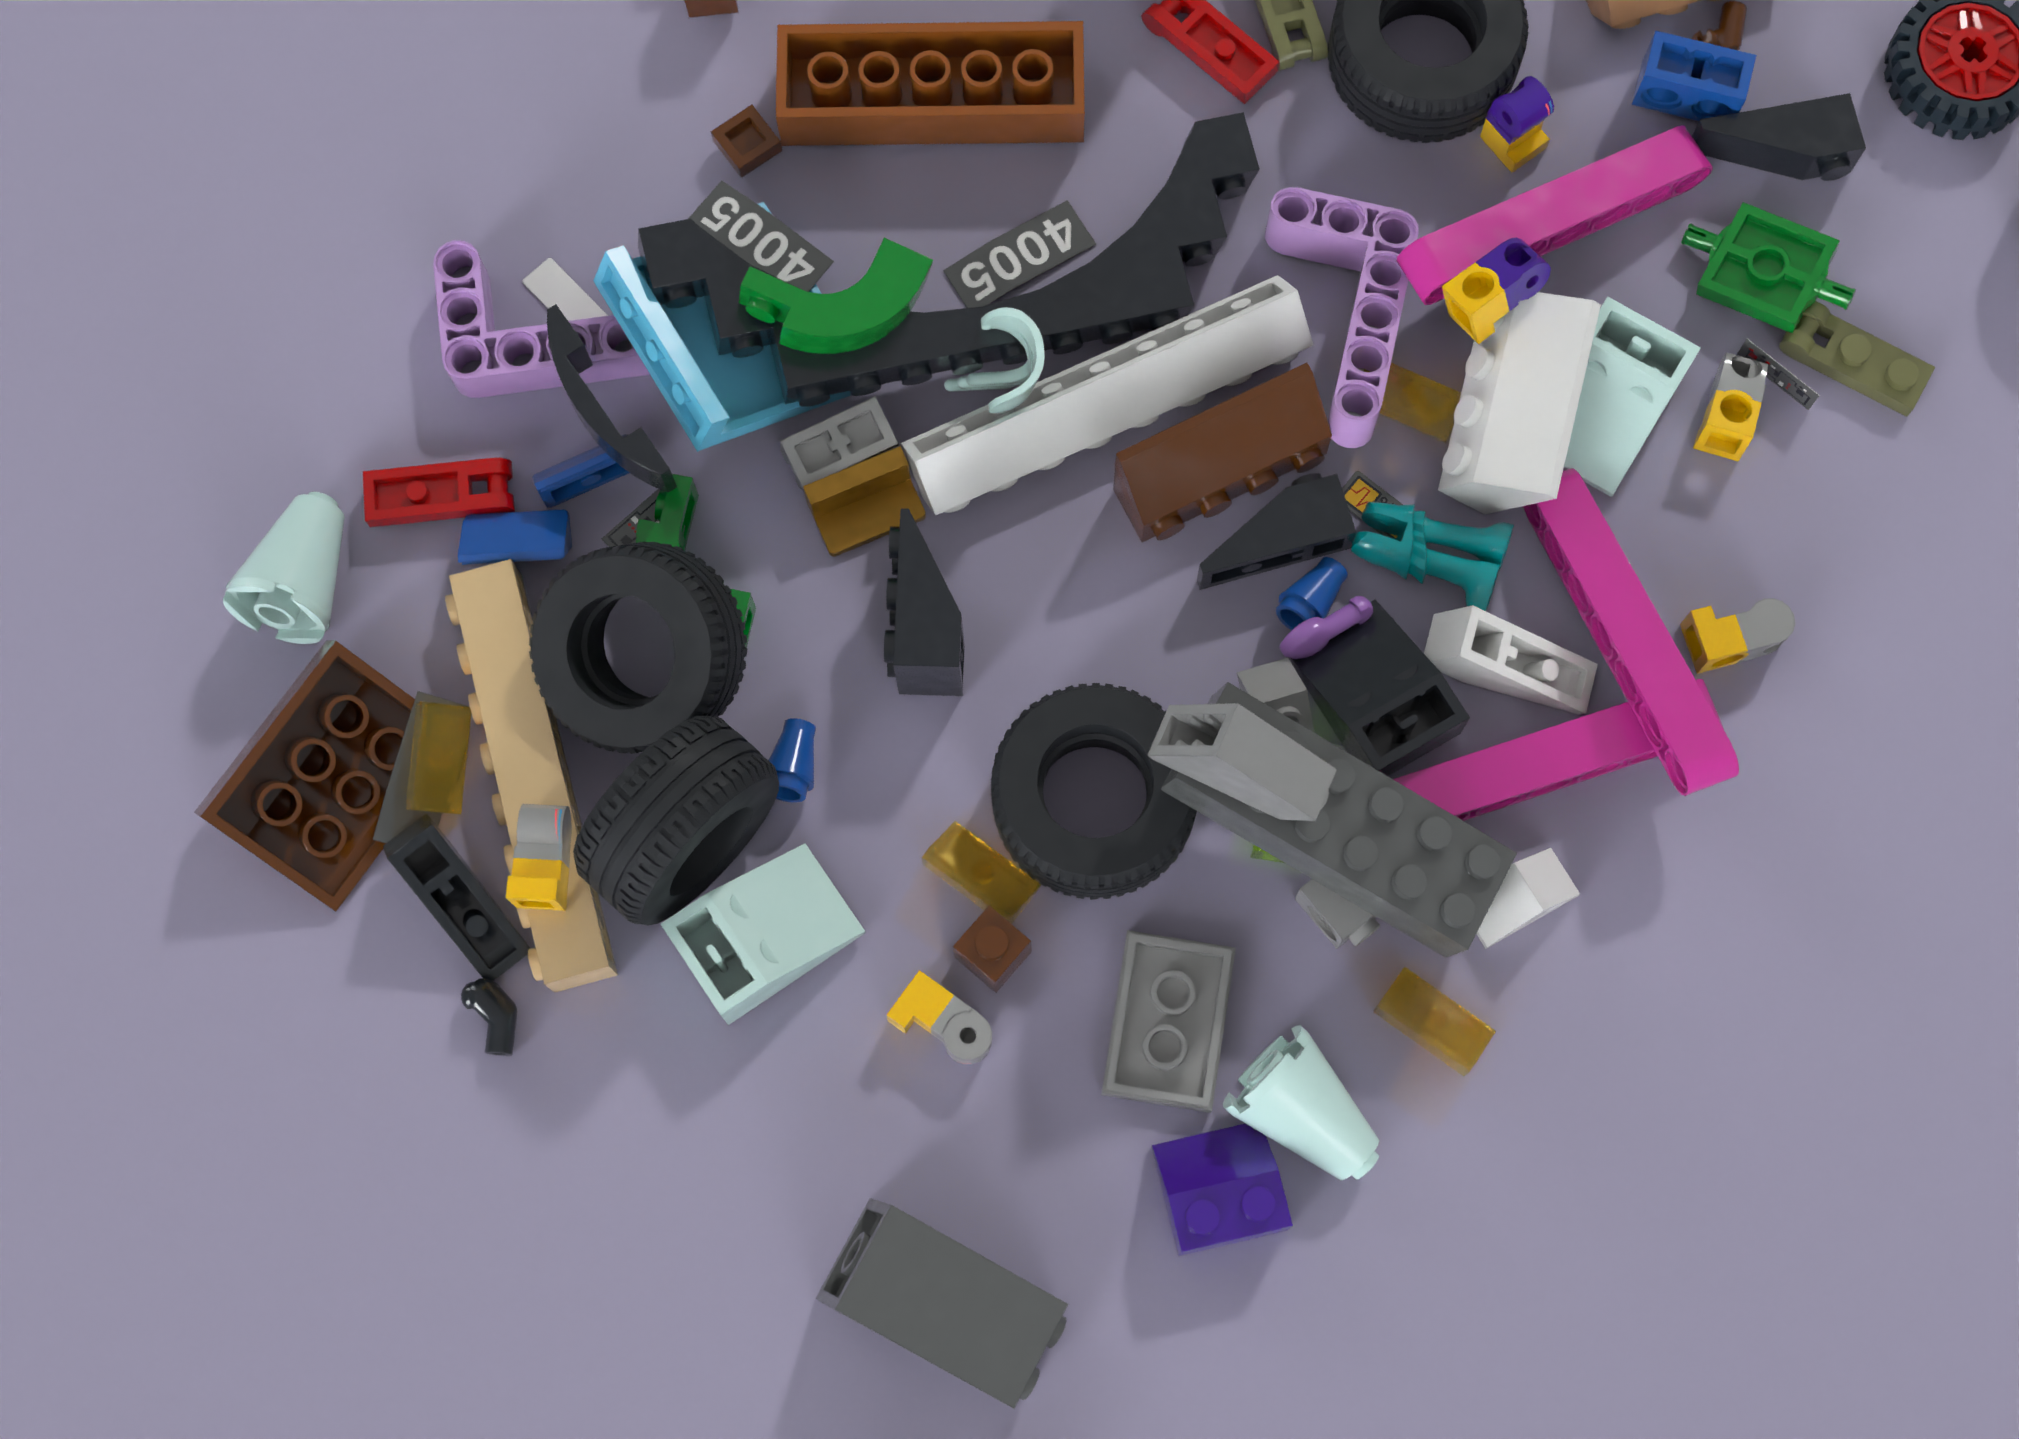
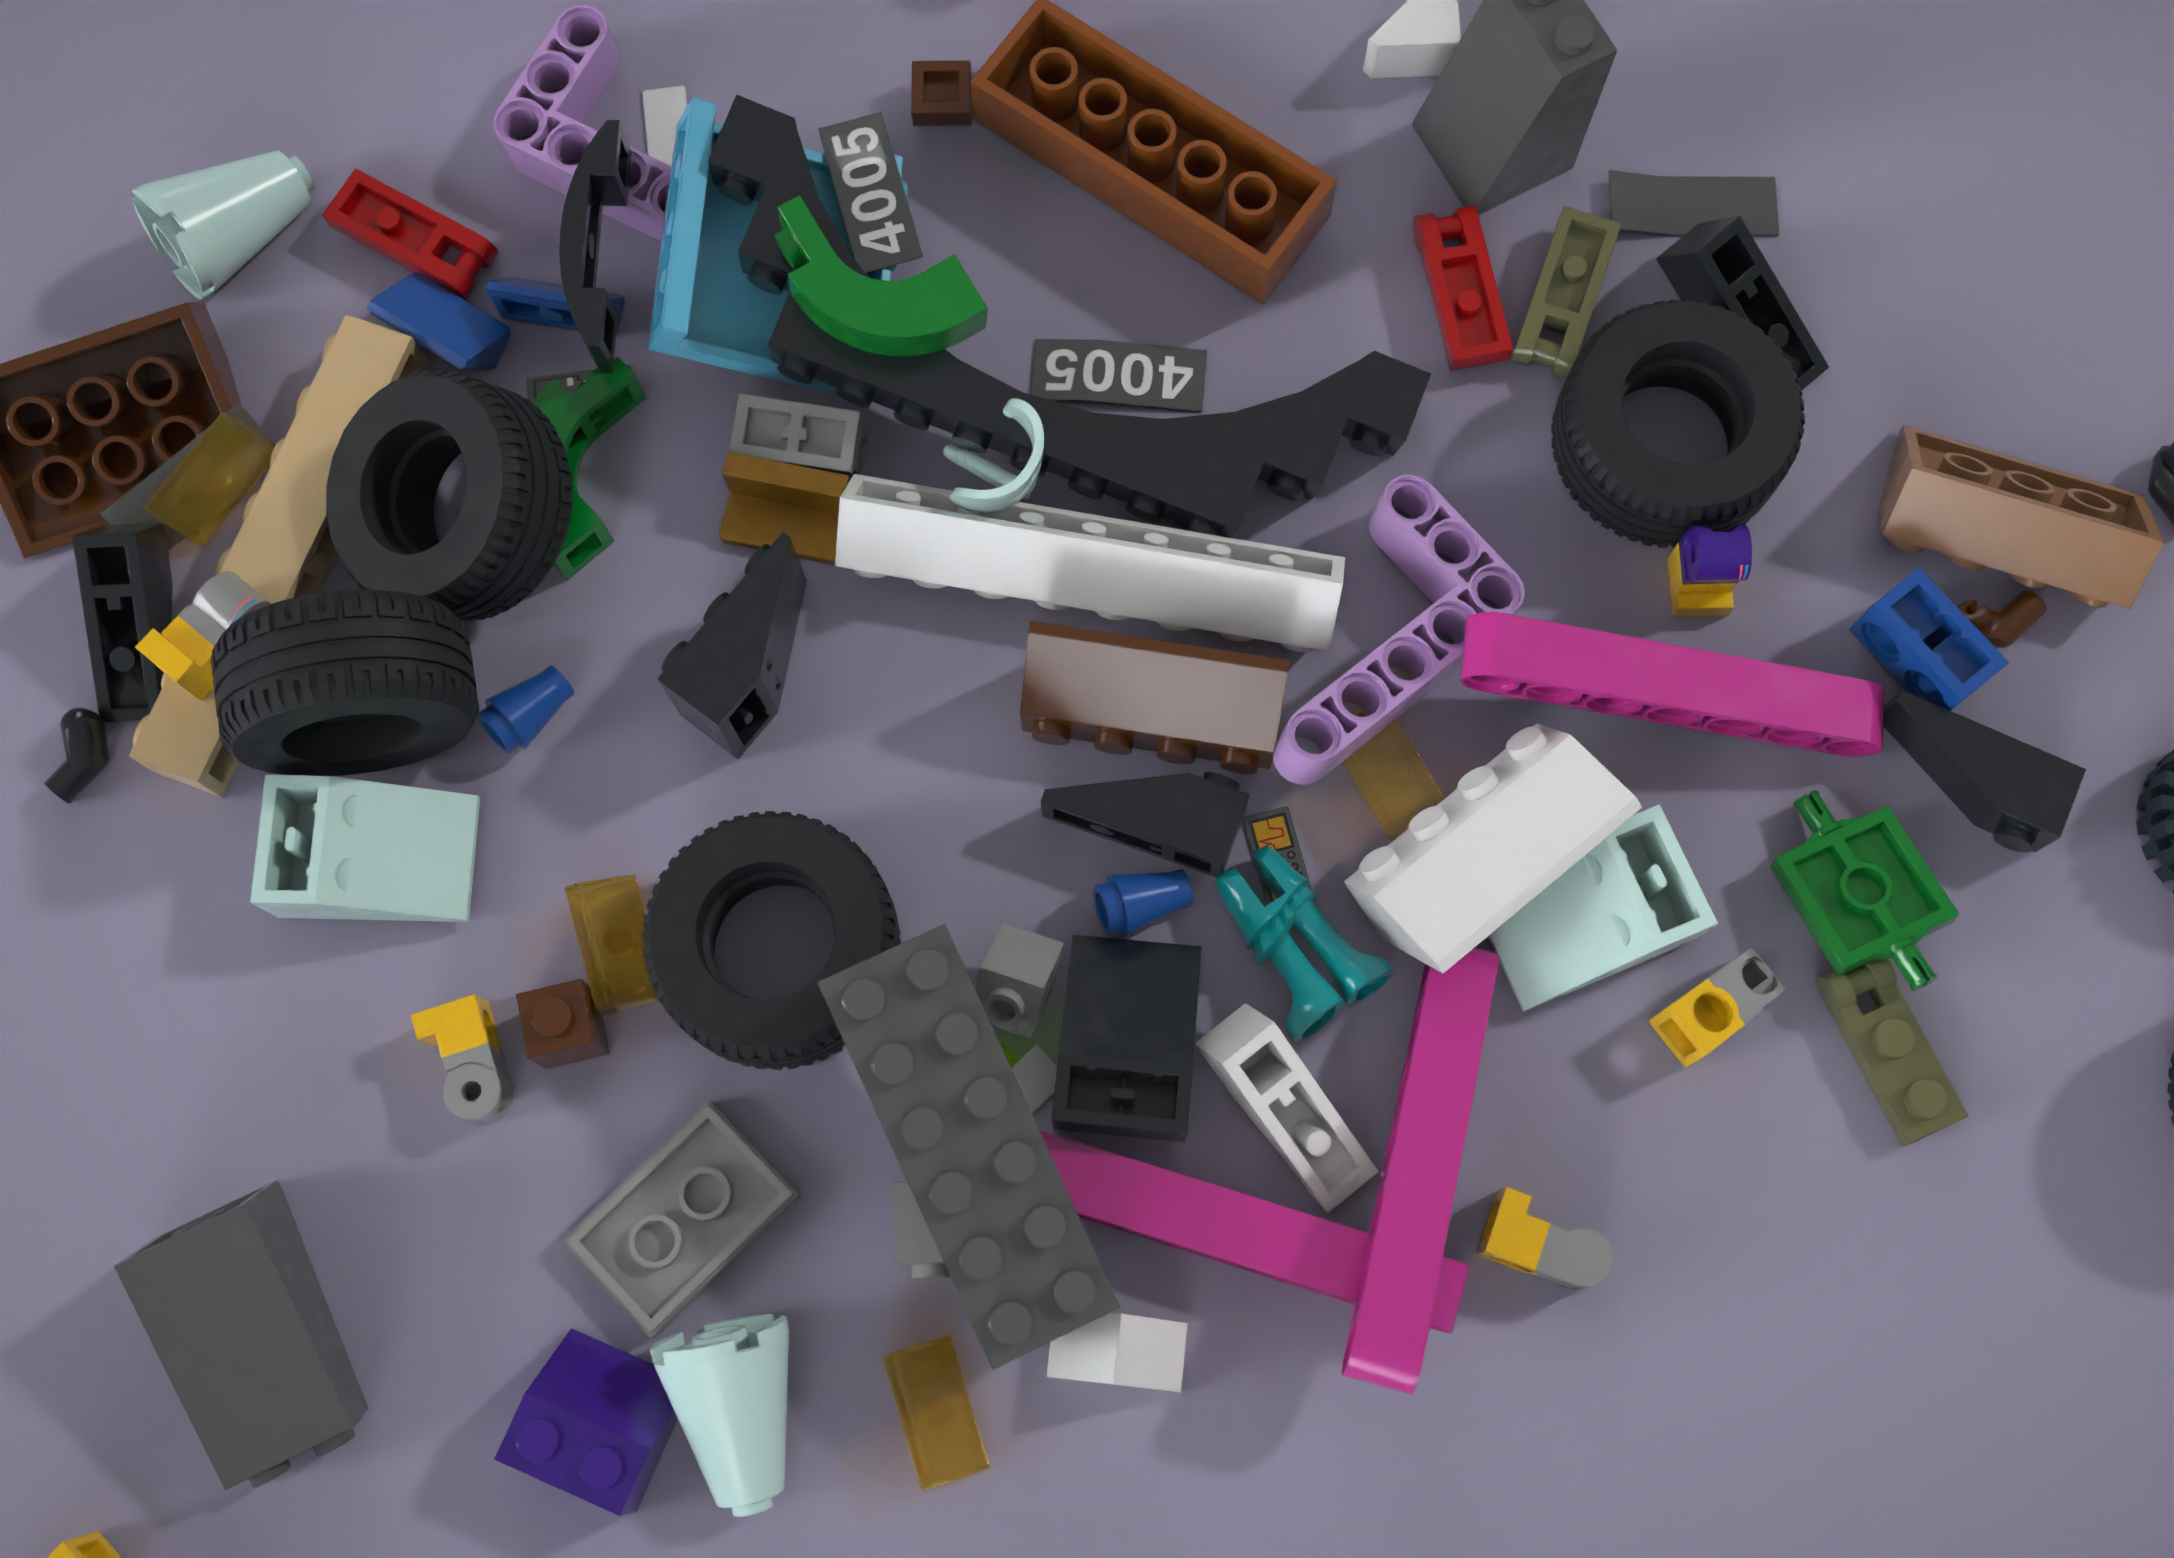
camera: 35 degrees right, 0 degrees up
light grey slope [1147,703,1337,821] -> none
medium lavender piece [1279,596,1373,659] -> none
leg [1442,237,1551,344] -> none
dark grey sticker [1737,338,1820,410] -> none

